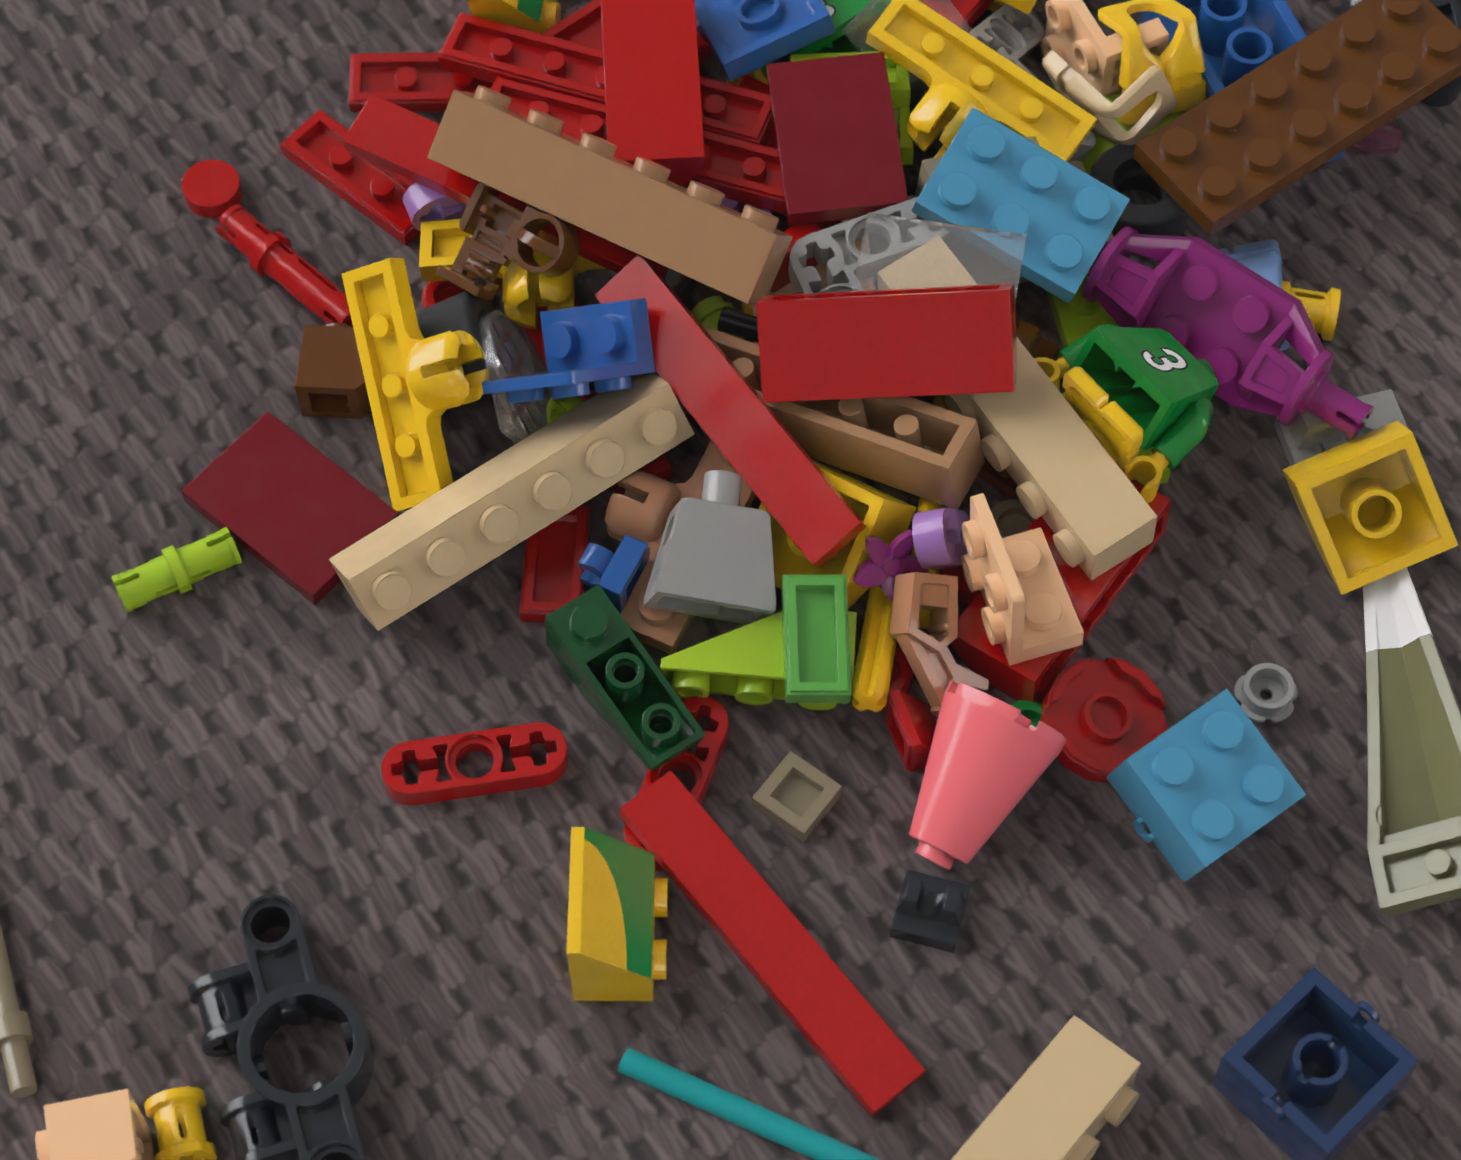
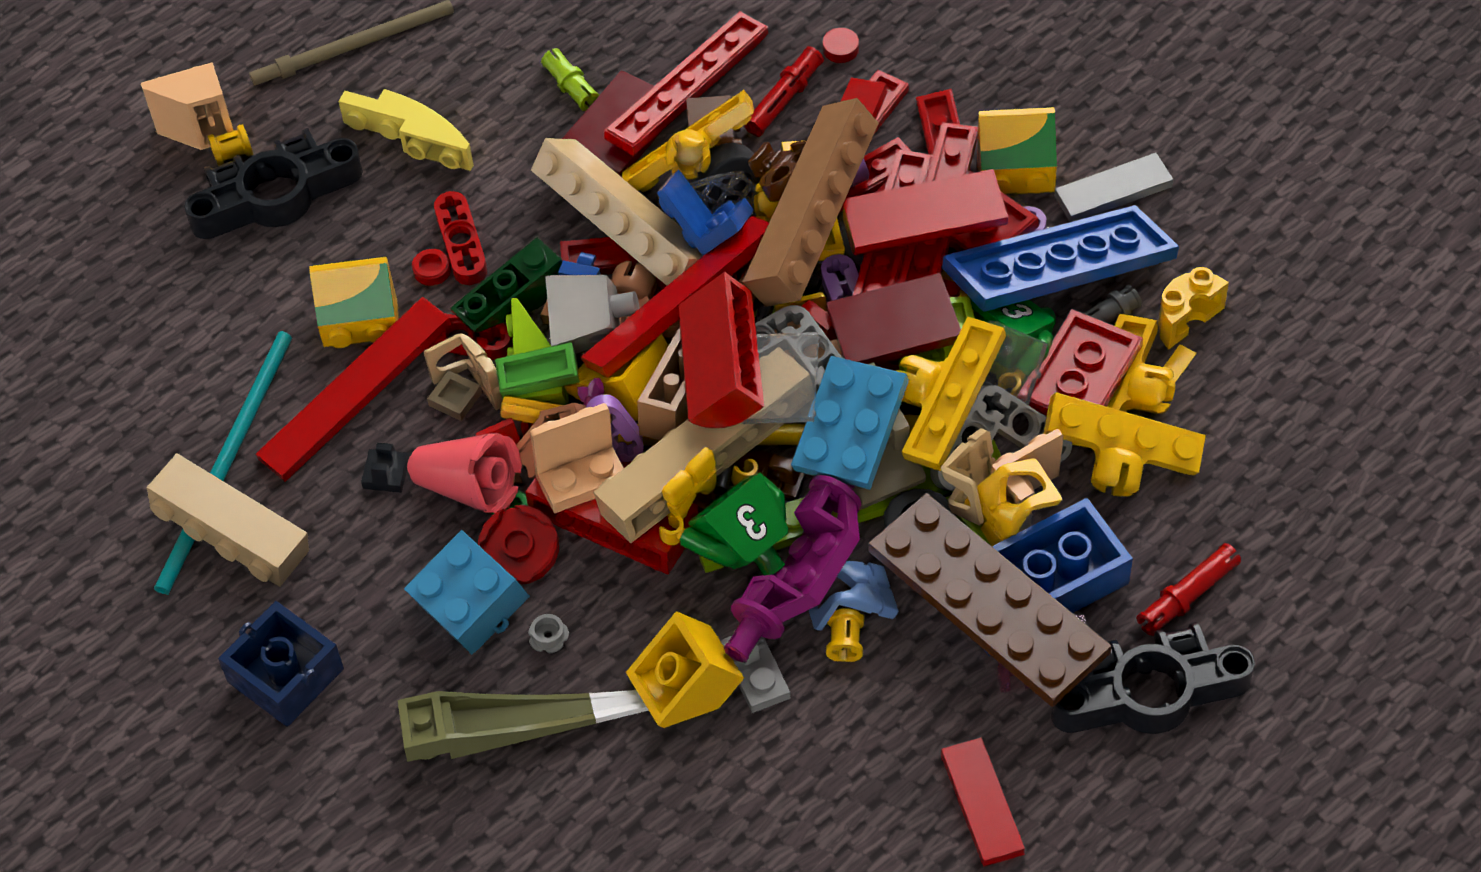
camera: 85 degrees right, 5 degrees down
none -> light yellow slope [339,89,474,171]
none -> red tile [412,249,451,286]
none -> tan piece [424,333,503,410]
none -> red tile [604,11,768,156]

